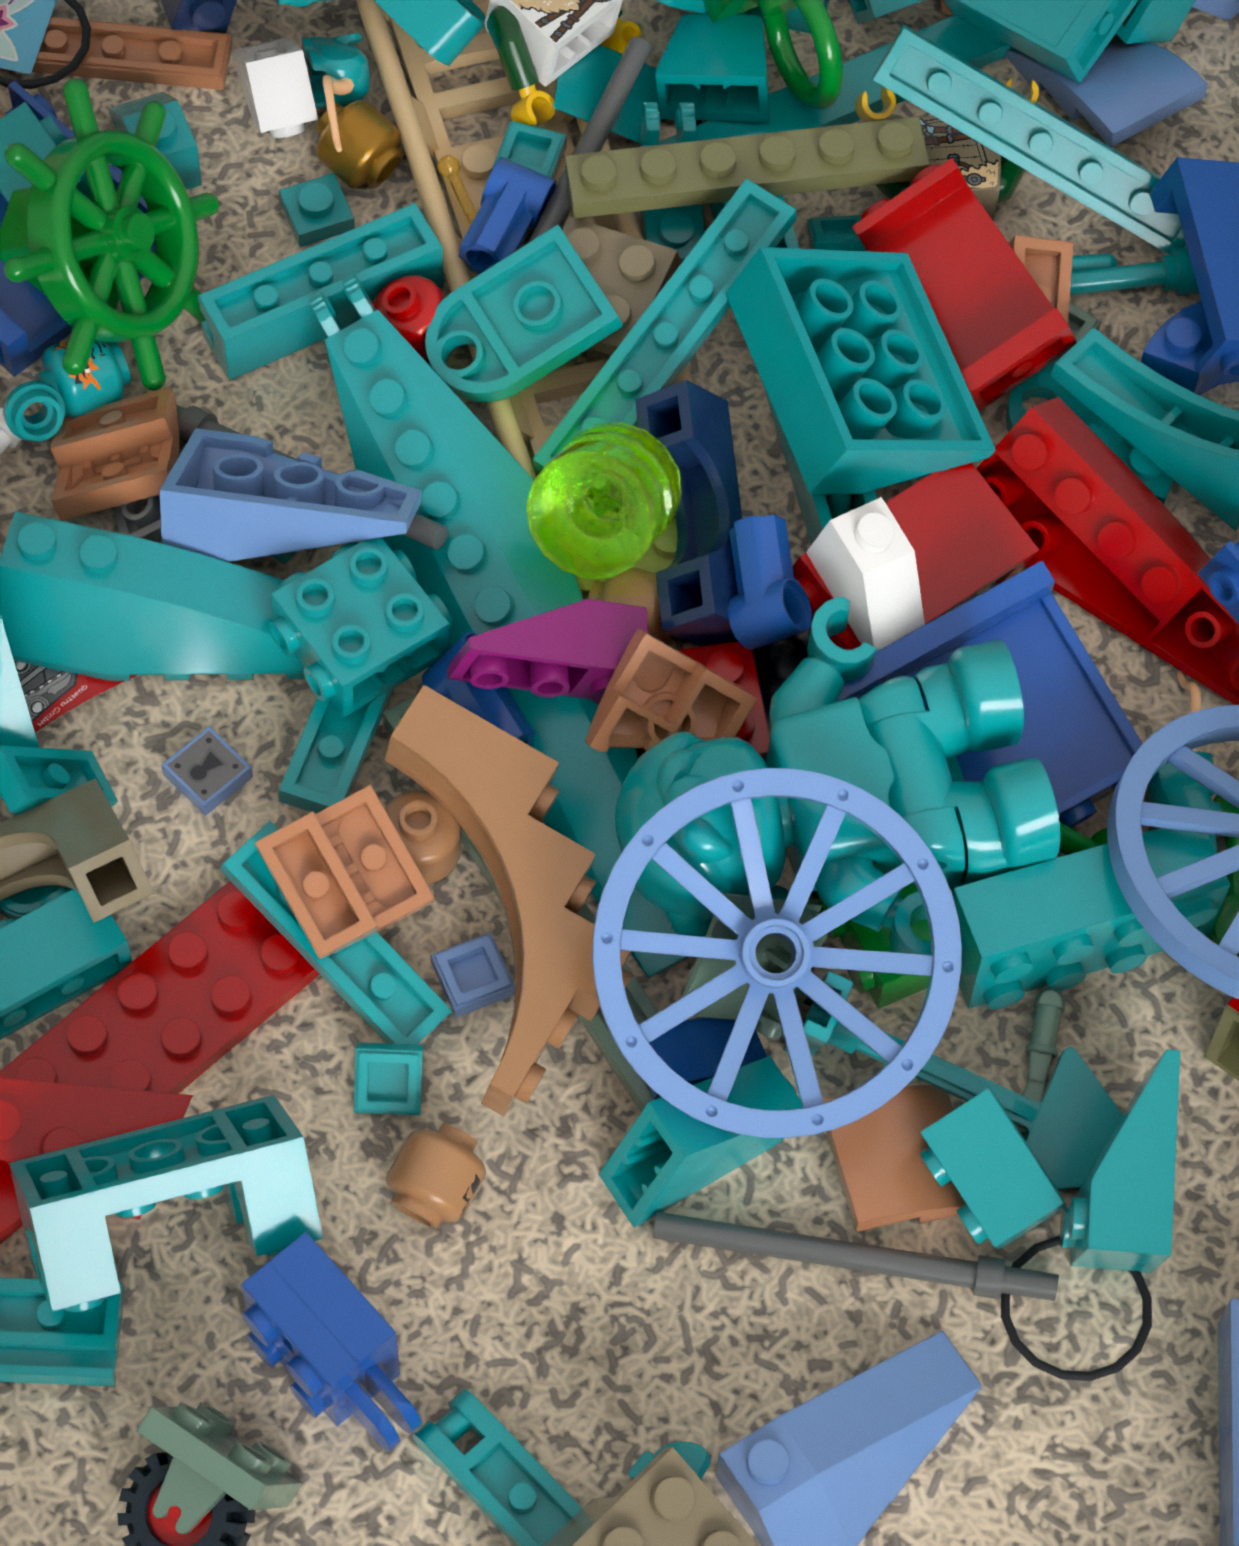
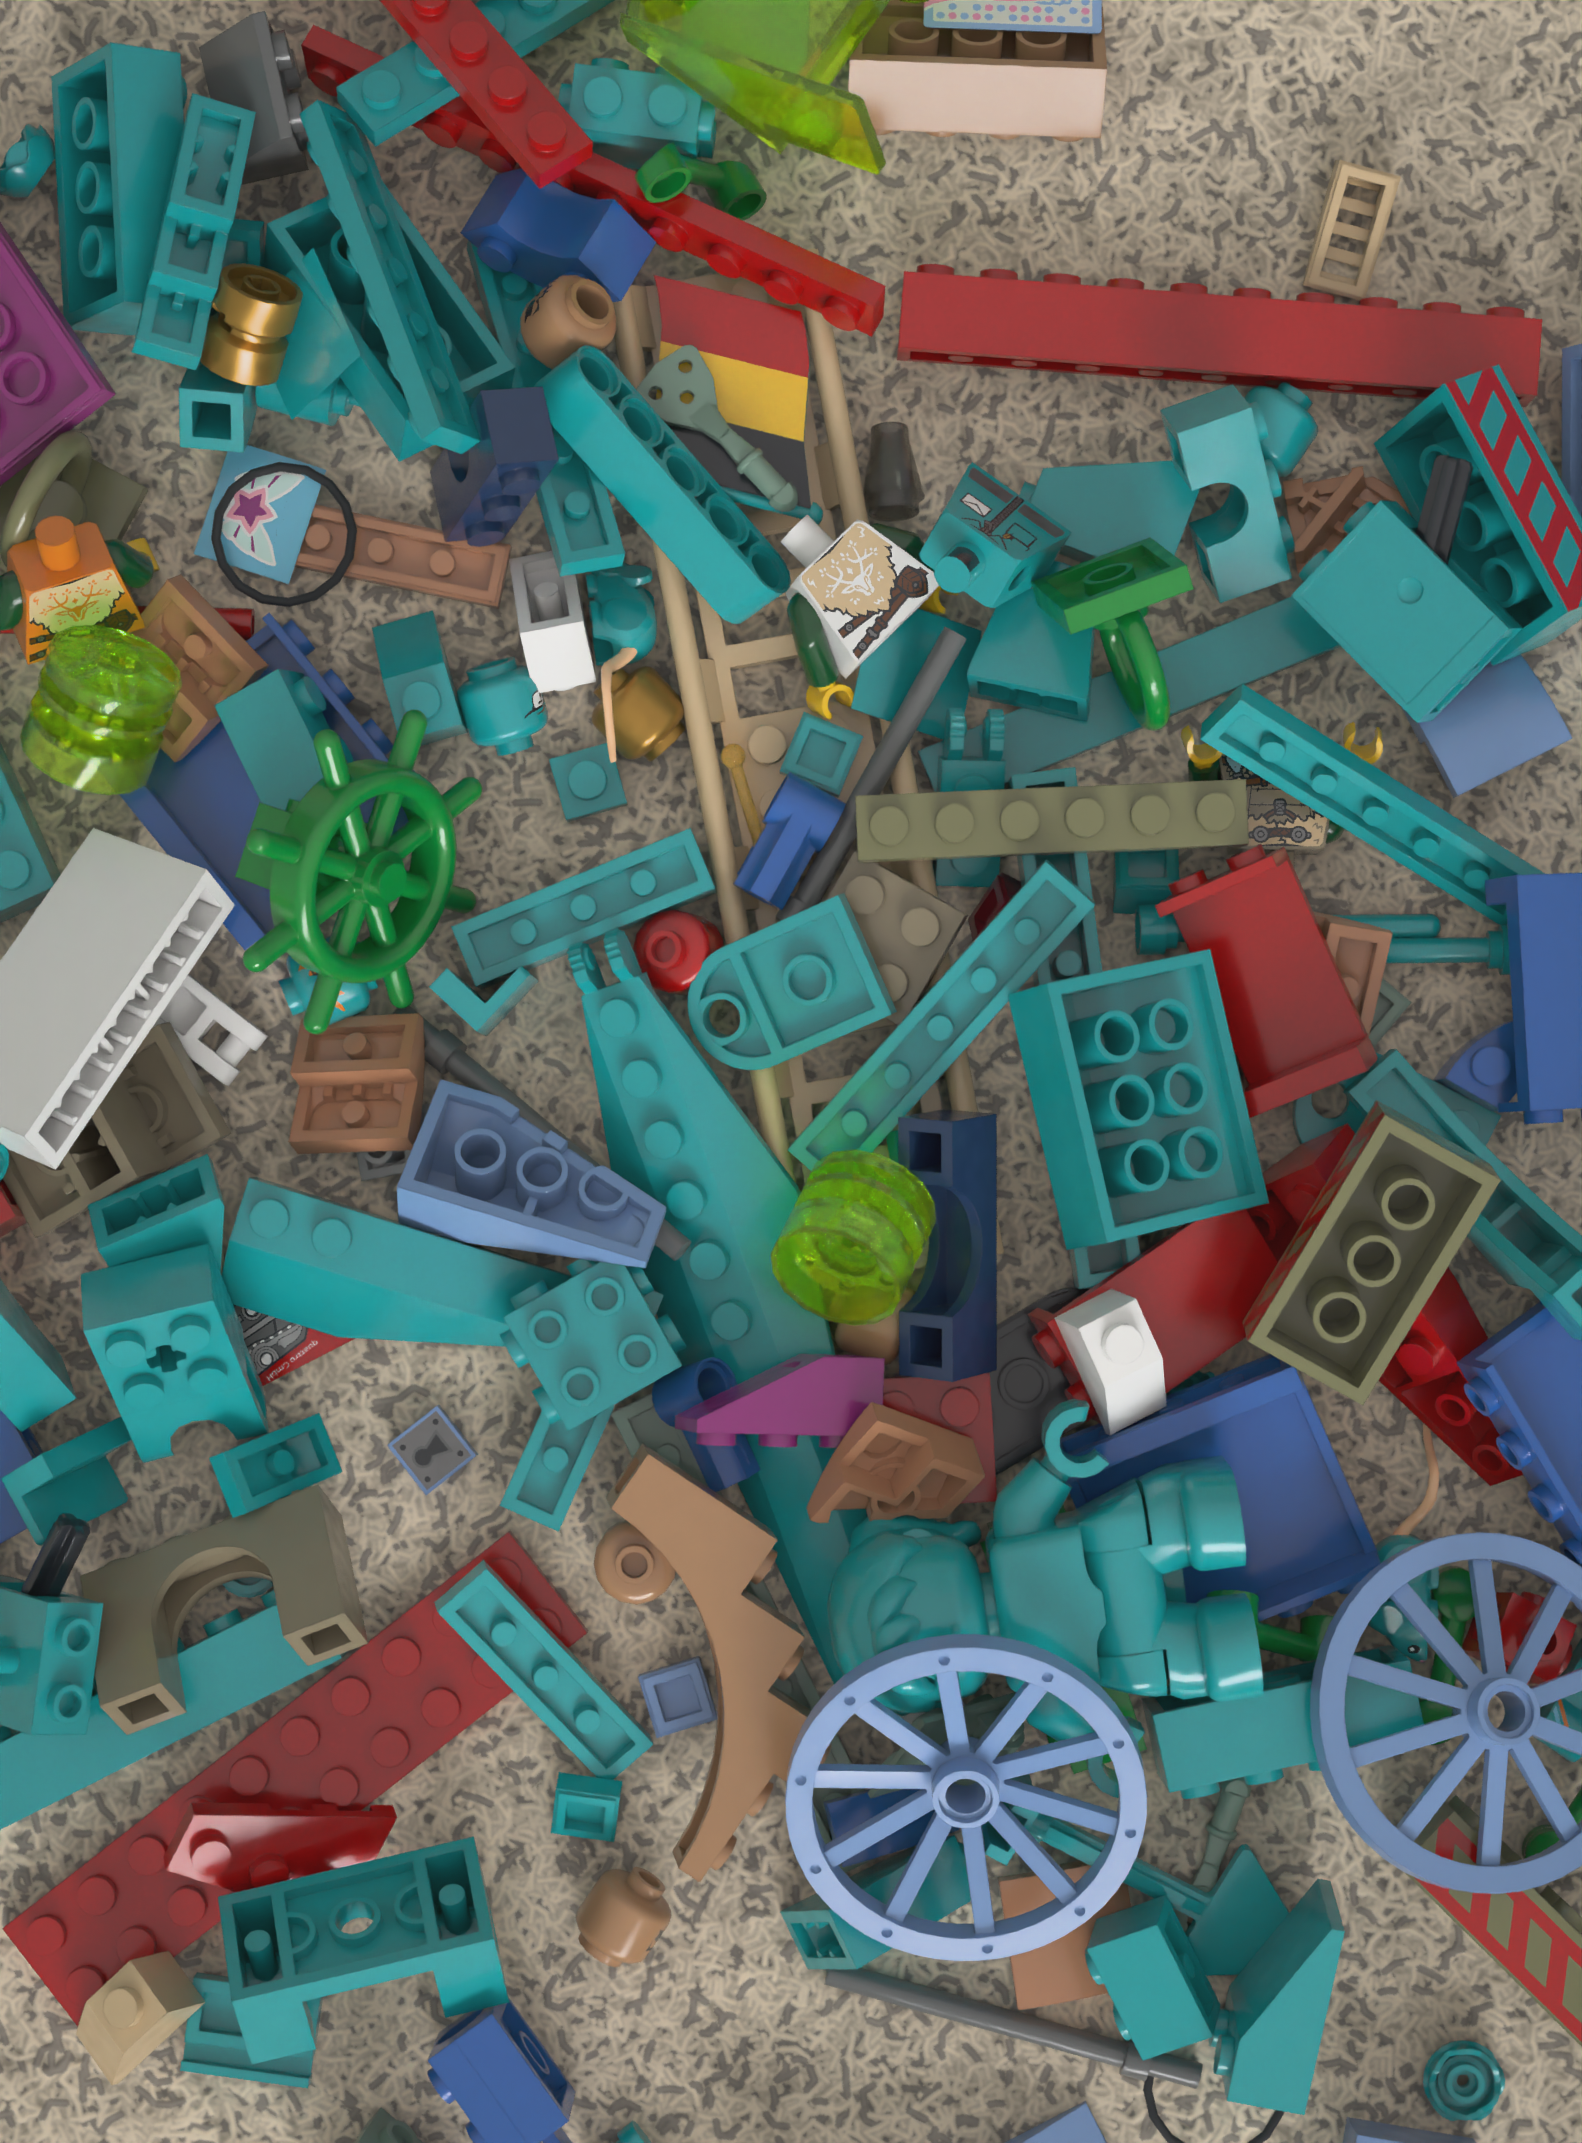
camera: 10 degrees right, 25 degrees up
teal plate [3,381,65,441] -> none
nougat slope [255,784,435,960] -> none
blue piece [728,514,812,650] -> none
none -> teal panel [429,966,538,1036]
none -> teal head [457,657,548,756]
none -> olive brick [1242,1100,1501,1405]

